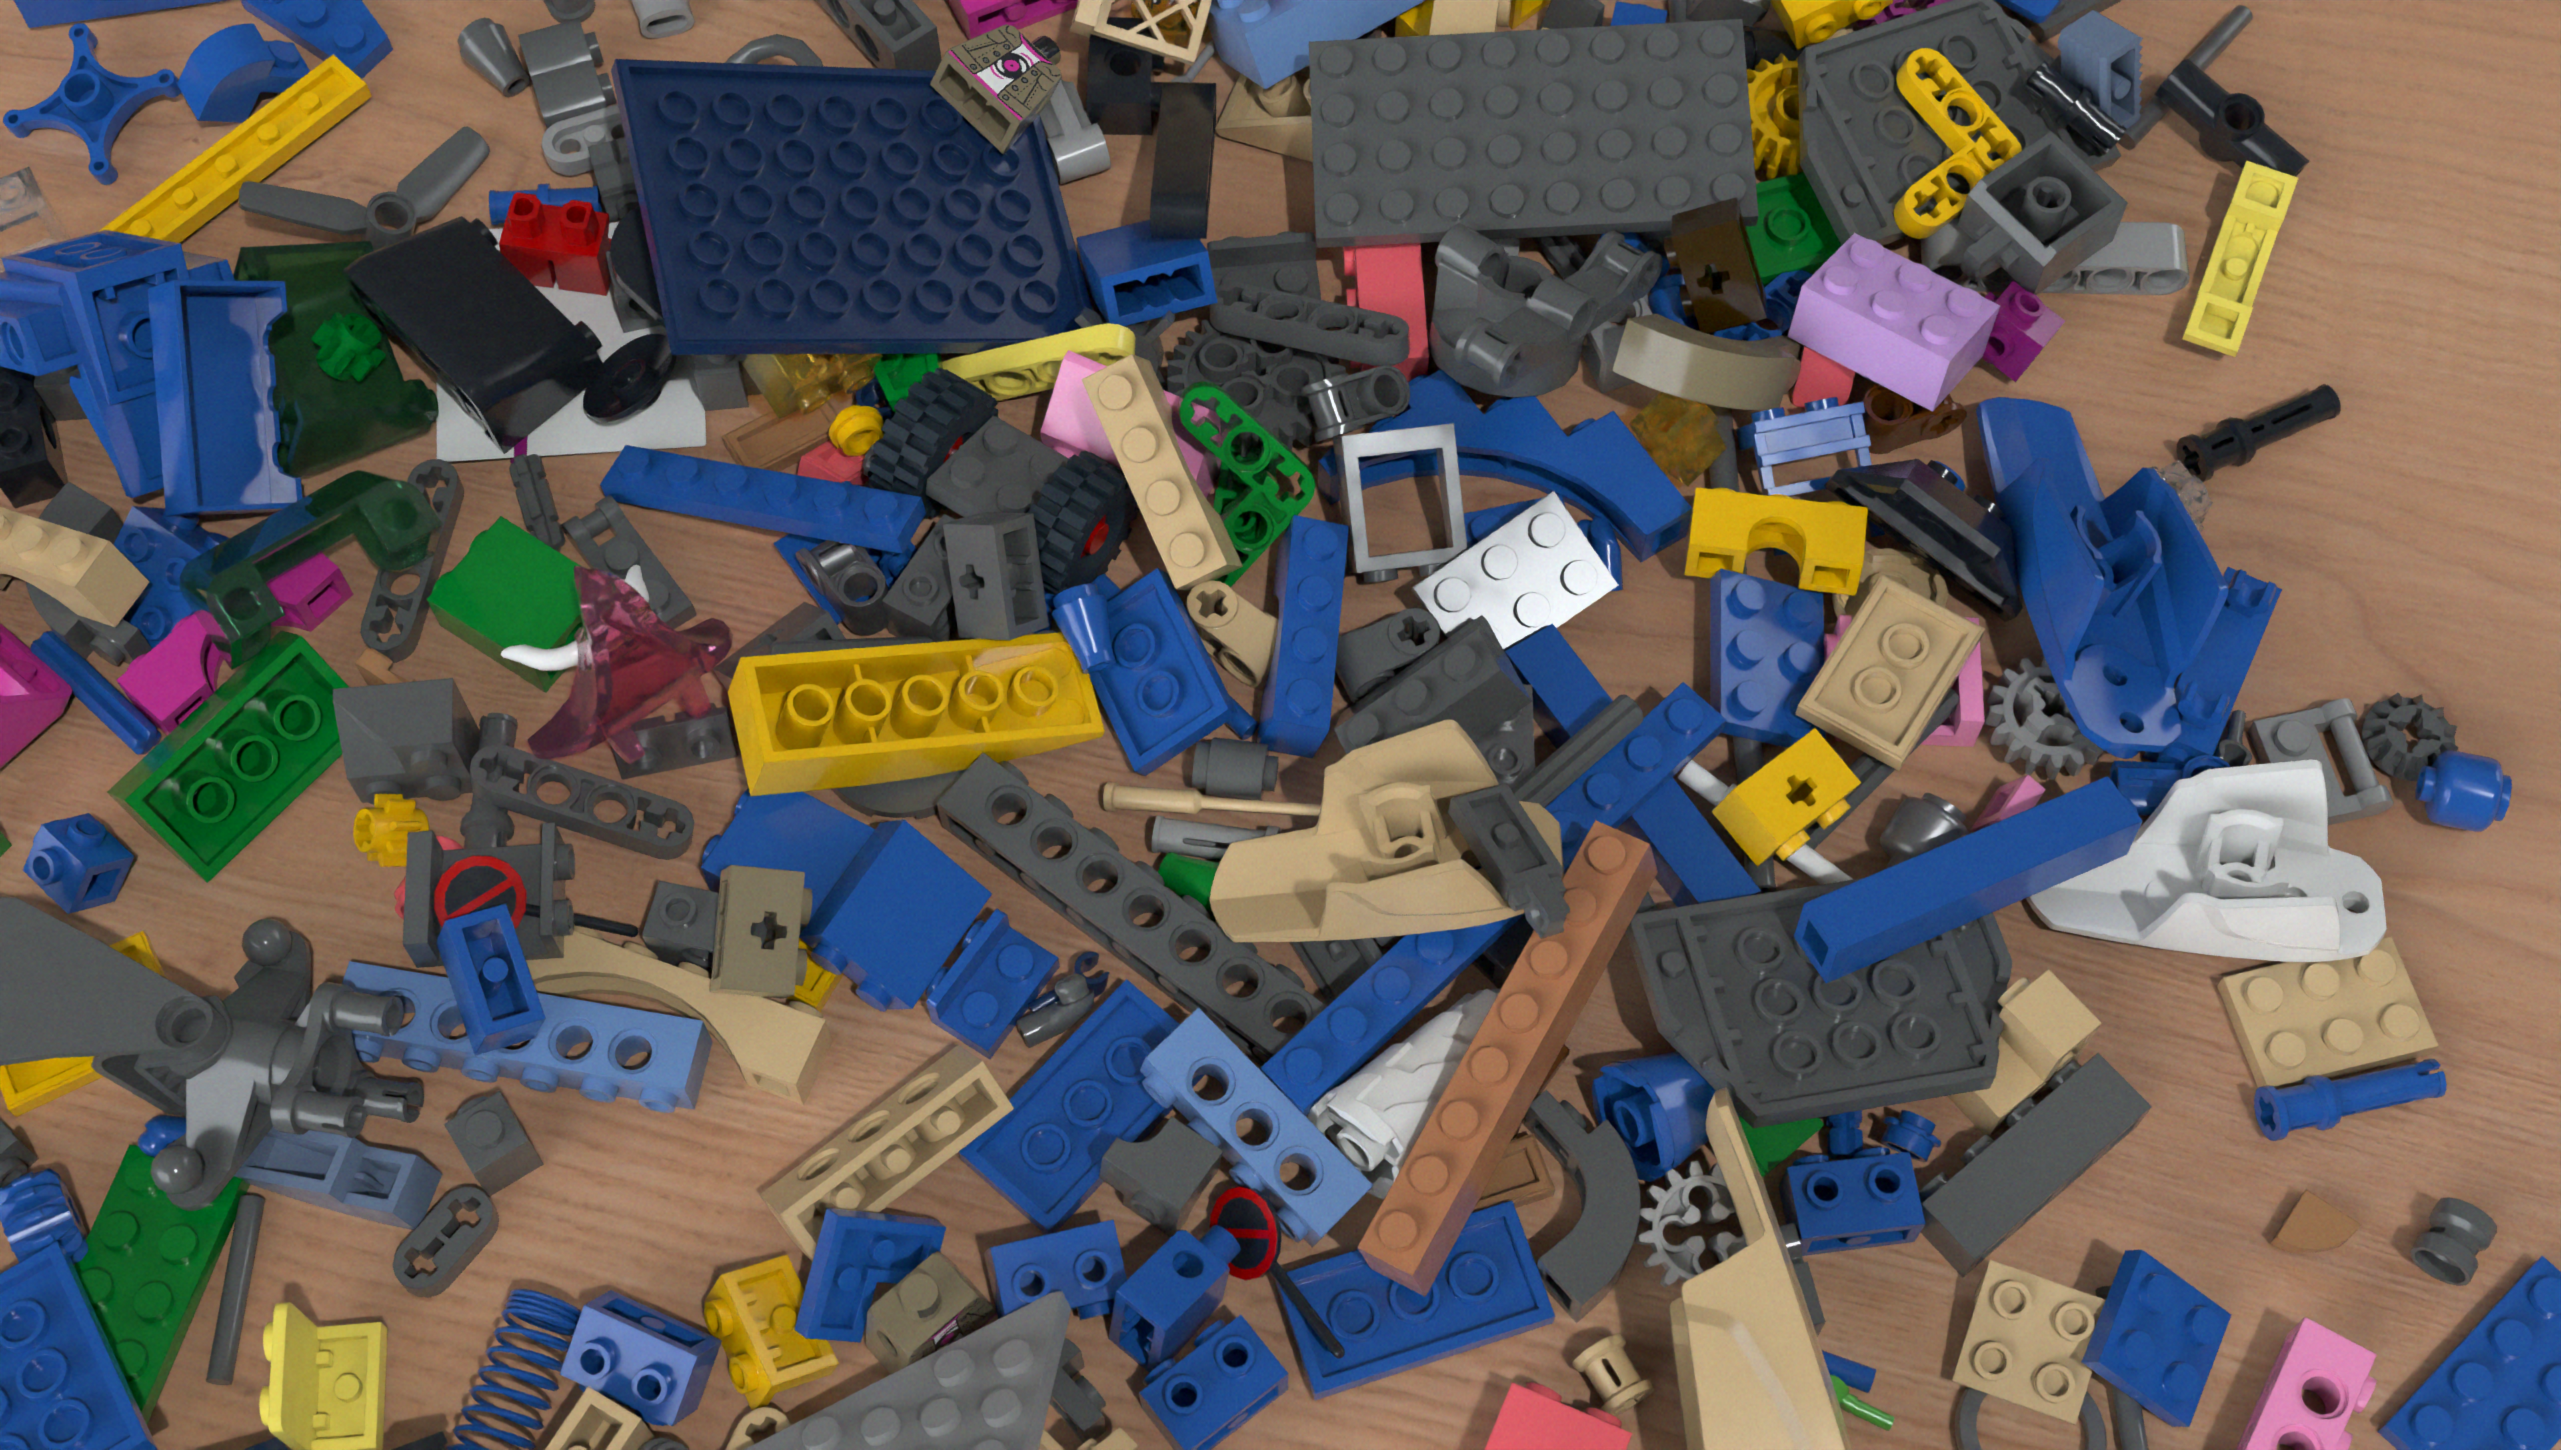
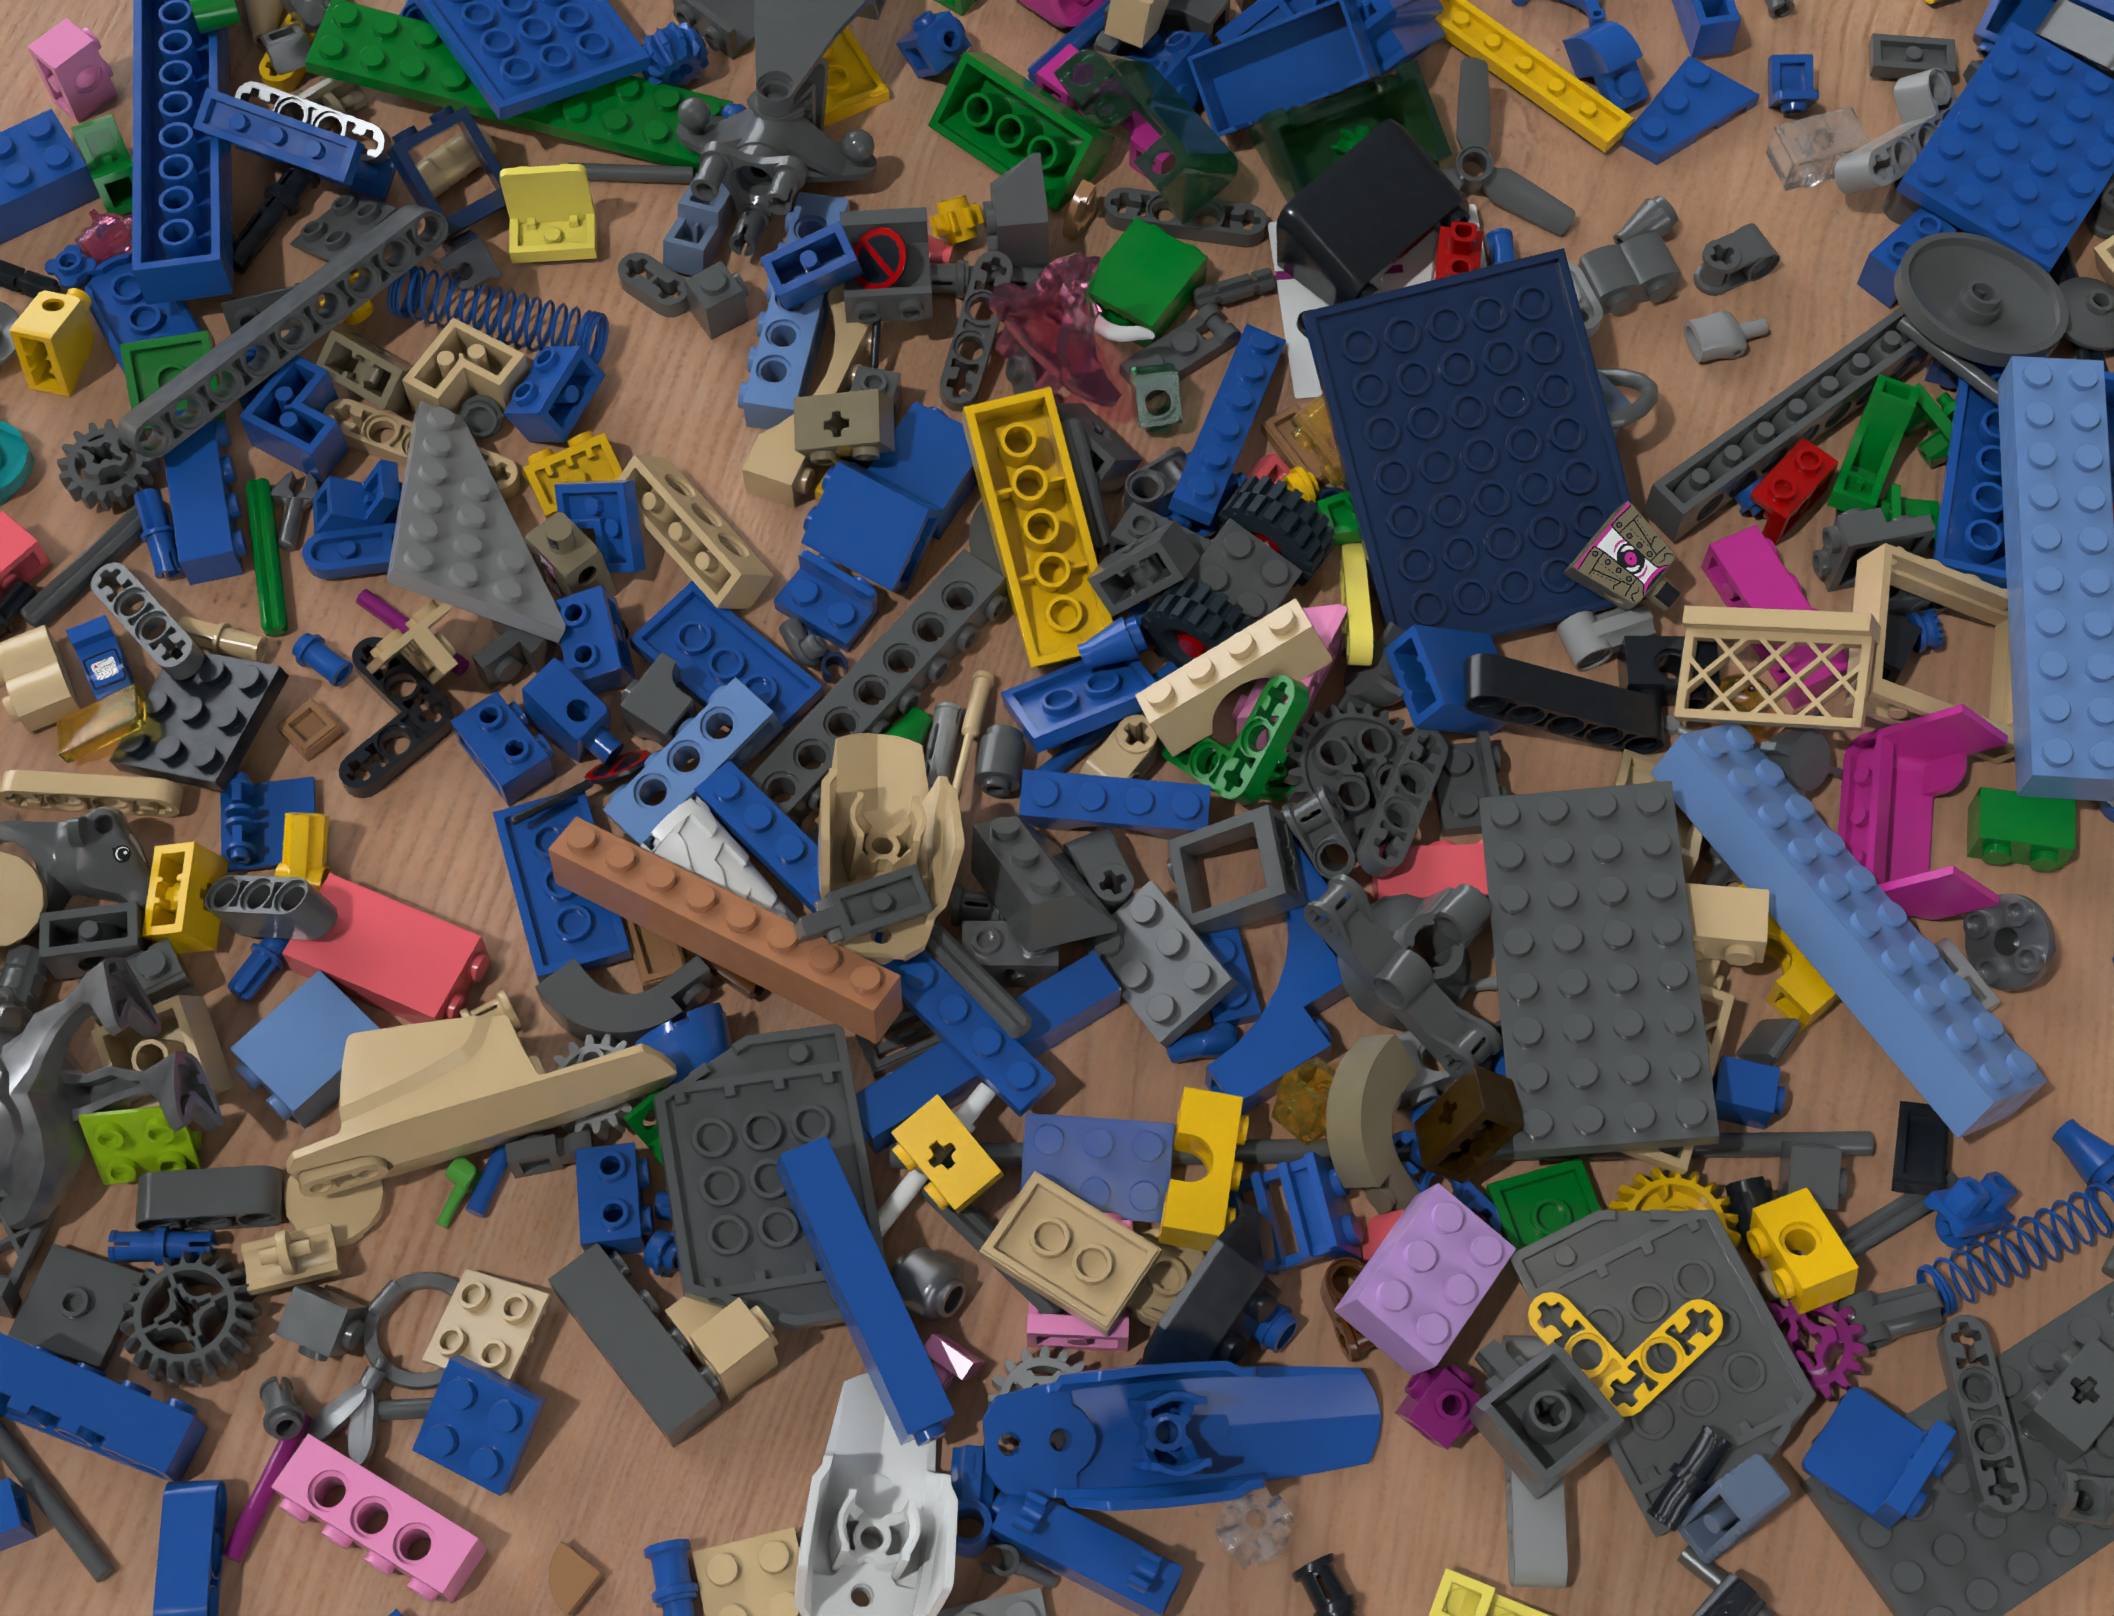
camera: 90 degrees right, 0 degrees up
none -> clear green brick [1129,363,1182,432]

